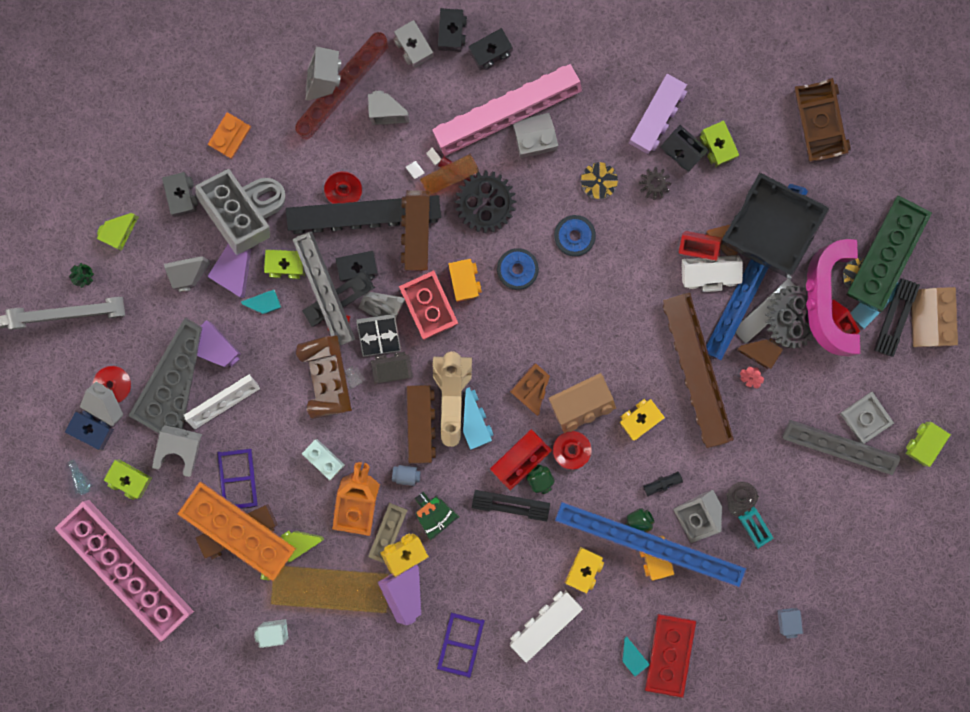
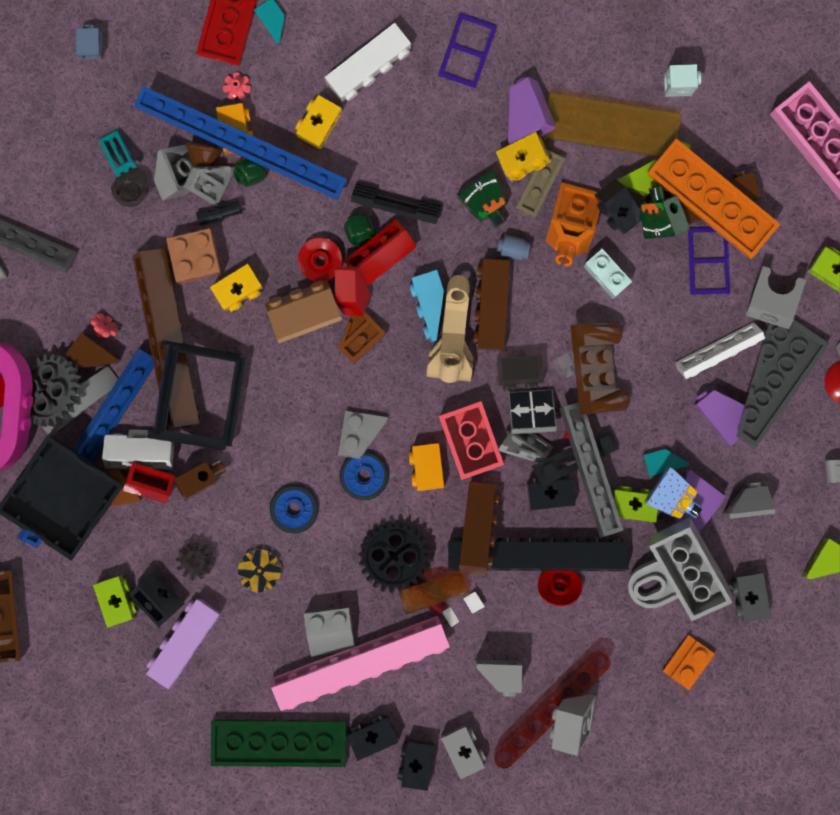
camera: 175 degrees left, 0 degrees up
none -> black piece [147,340,246,450]
none -> nougat brick [166,228,223,285]
none -> reddish brown torso [174,460,226,501]
none -> light grey wing [183,165,234,205]
none -> reddish brown hat [185,142,222,167]
none -> dark green plate [210,720,346,767]
none -> coral plant [223,72,251,101]
none -> red slope [335,266,371,316]
none -> light grey wing [338,411,388,459]
none -> black brick [594,179,642,234]
none -> dark green torso [640,185,690,239]
none -> light blue torso [644,467,703,519]

